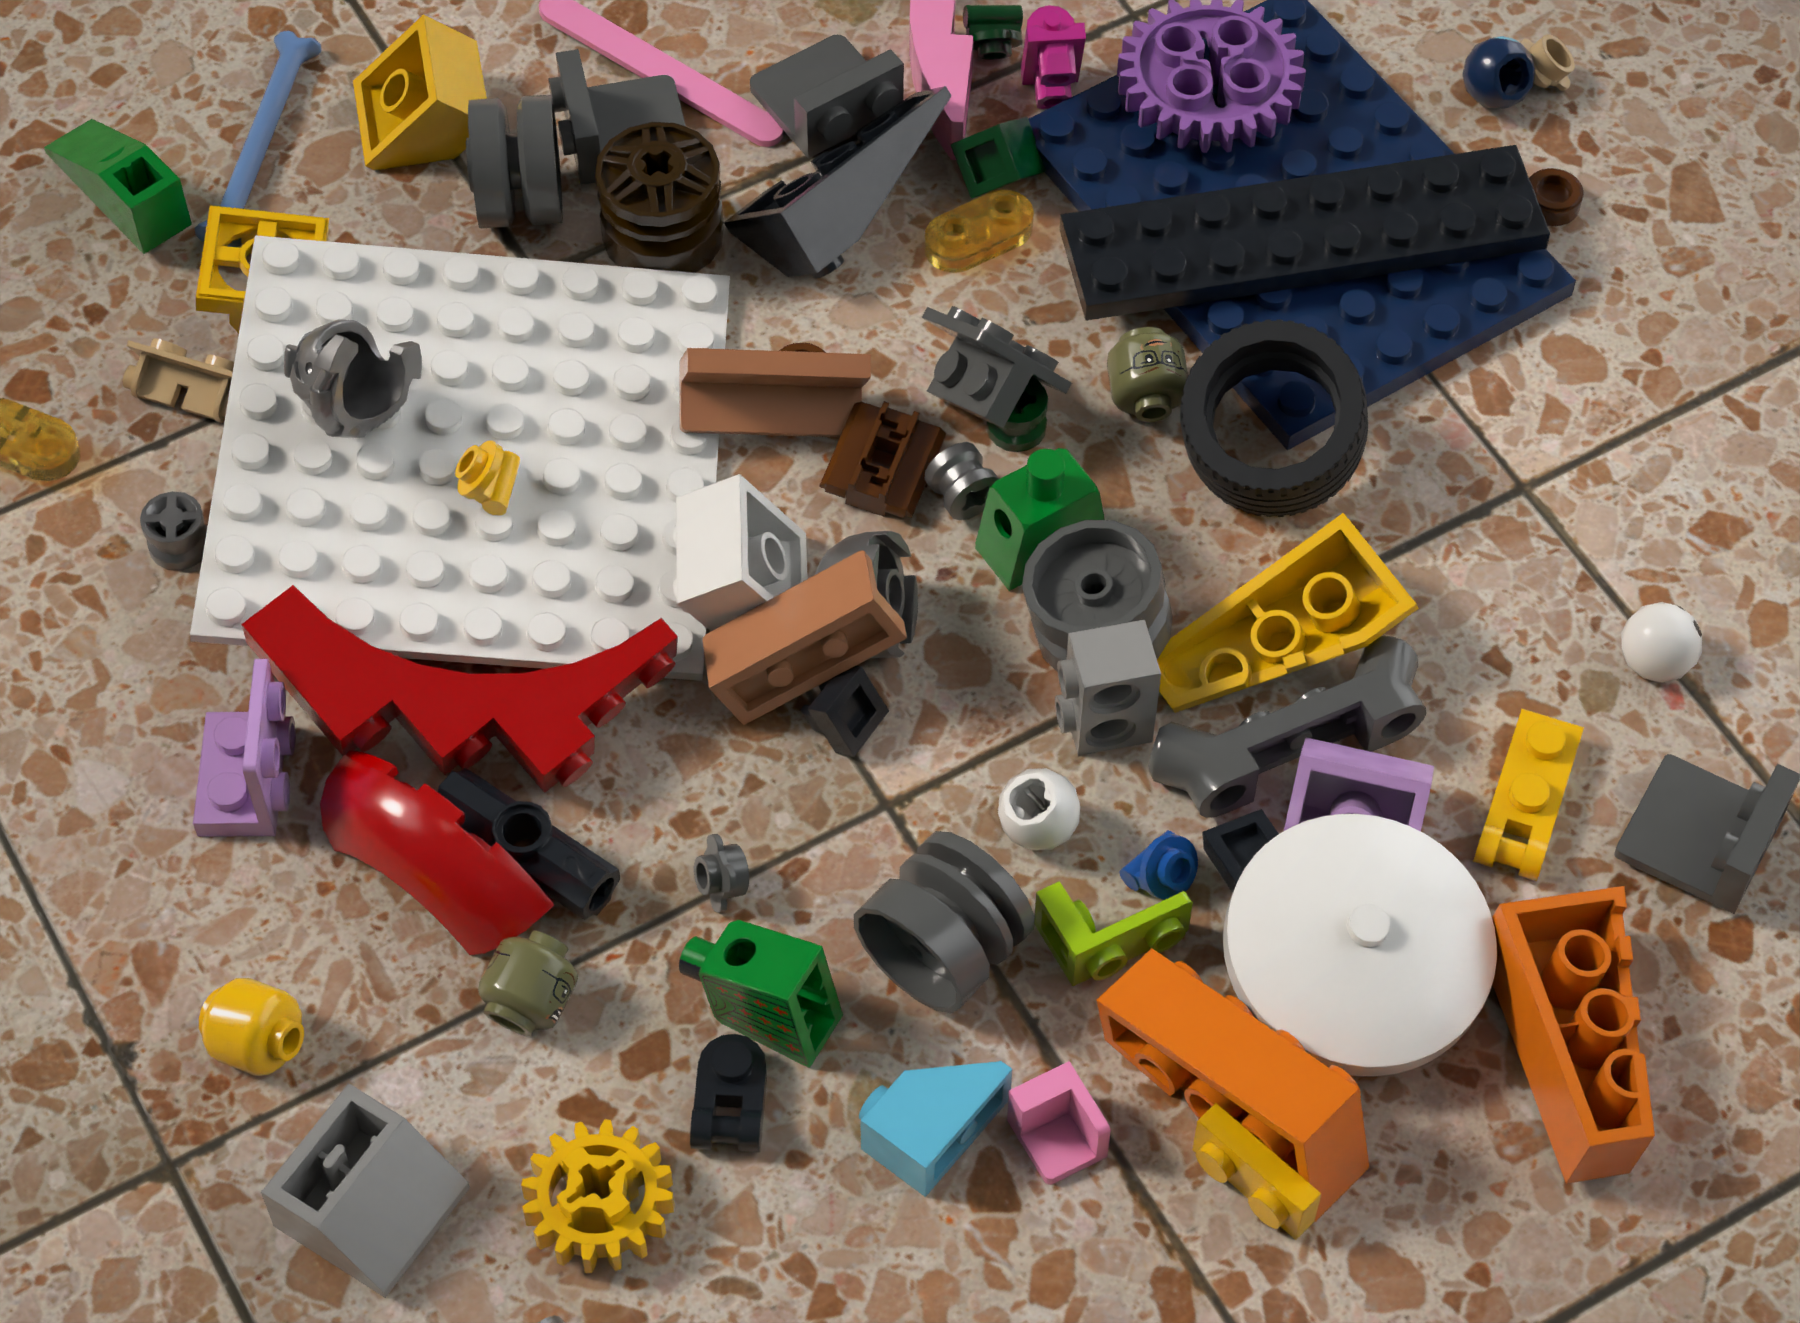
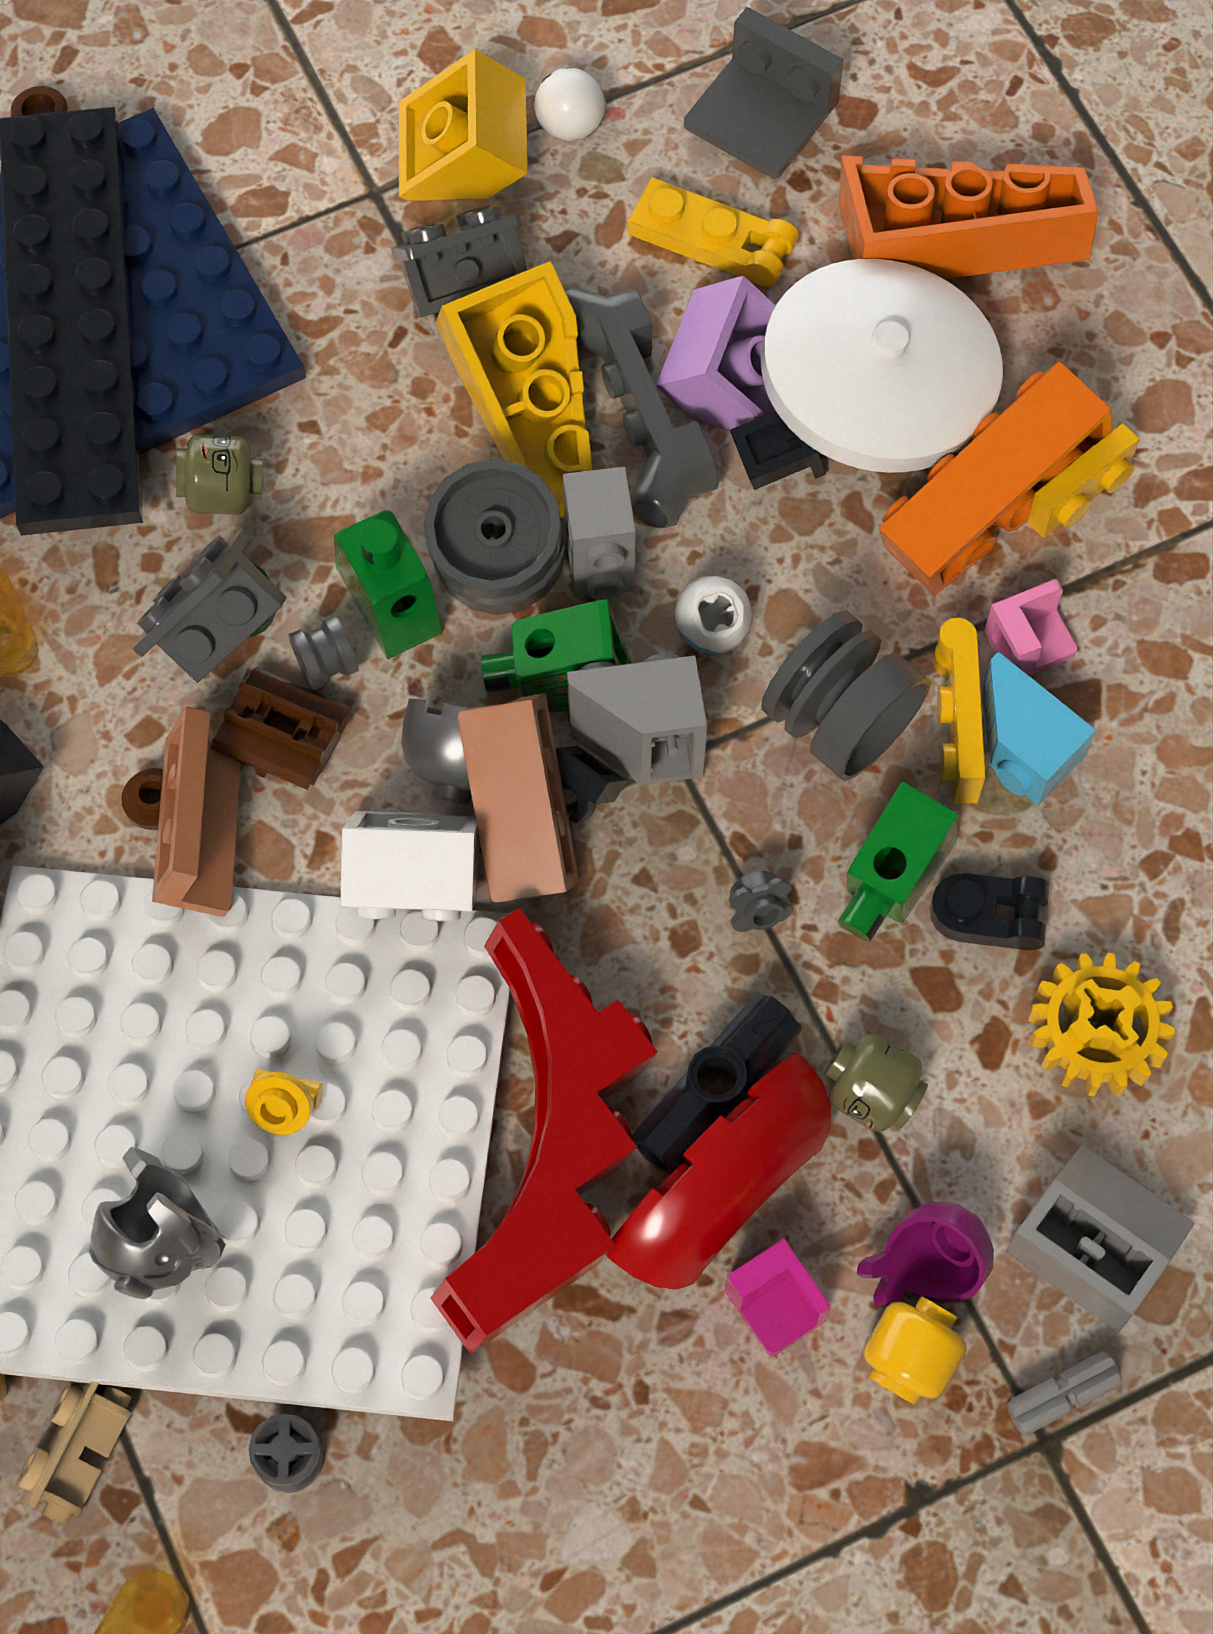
camera: 85 degrees left, 10 degrees up
lavender bracket [193,659,296,837] -> none
lime bracket [1034,881,1193,986] -> none
blue plate [1119,830,1198,900] -> none
black tyre [1180,319,1368,517] -> none
none -> dark grey bracket [391,205,528,318]
none -> yellow slope [399,49,528,201]
none -> green torso [481,599,629,713]
none -> light grey slope [567,653,707,785]
none -> dark pink panel [725,1239,831,1356]
none -> magenta piece [857,1202,994,1307]
none -> yellow plate [933,617,985,804]
none -> light grey piece [1006,1351,1122,1435]

